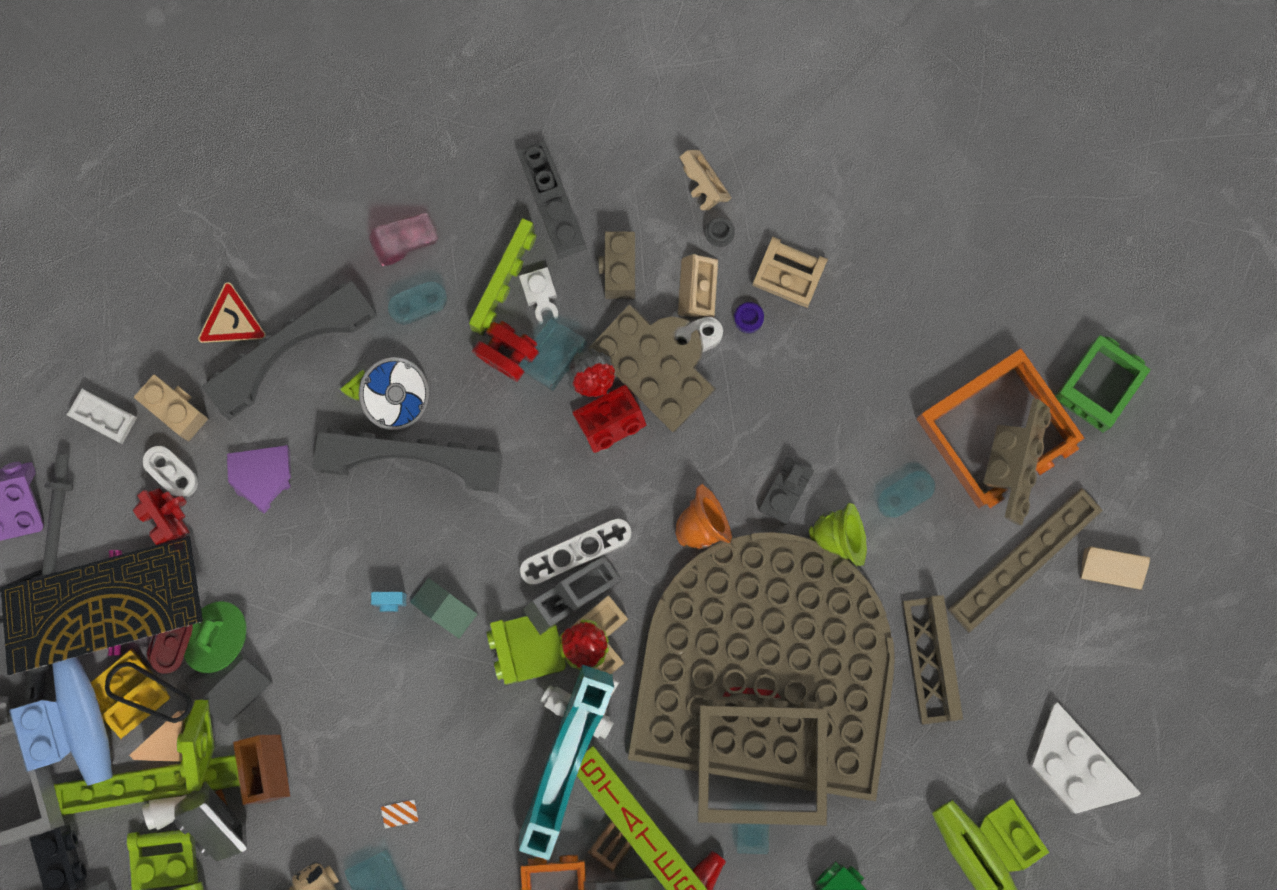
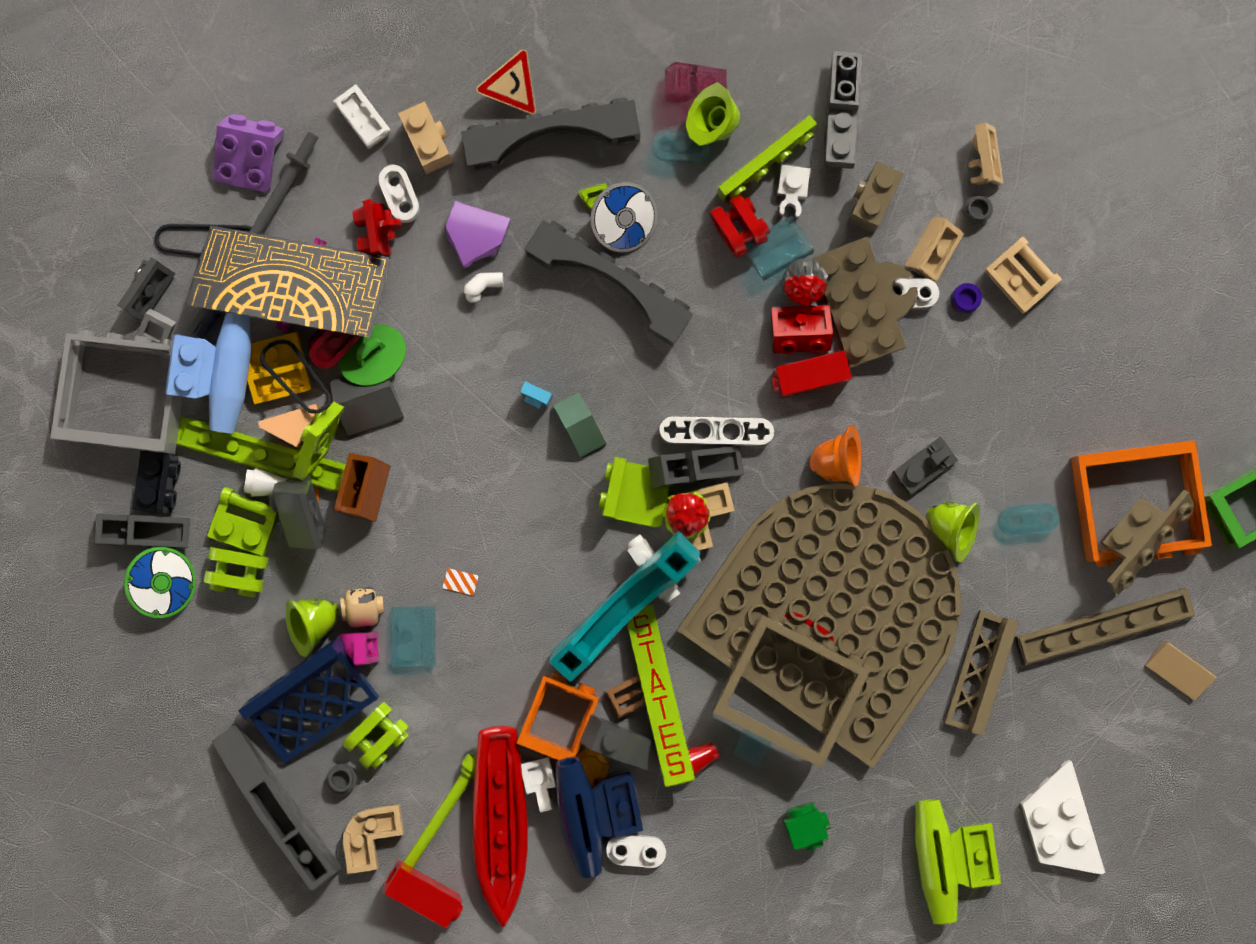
camera: 25 degrees right, 5 degrees up
none -> white arm [464,273,503,303]
none -> lime piece [686,82,740,146]
none -> red brick [770,350,852,399]

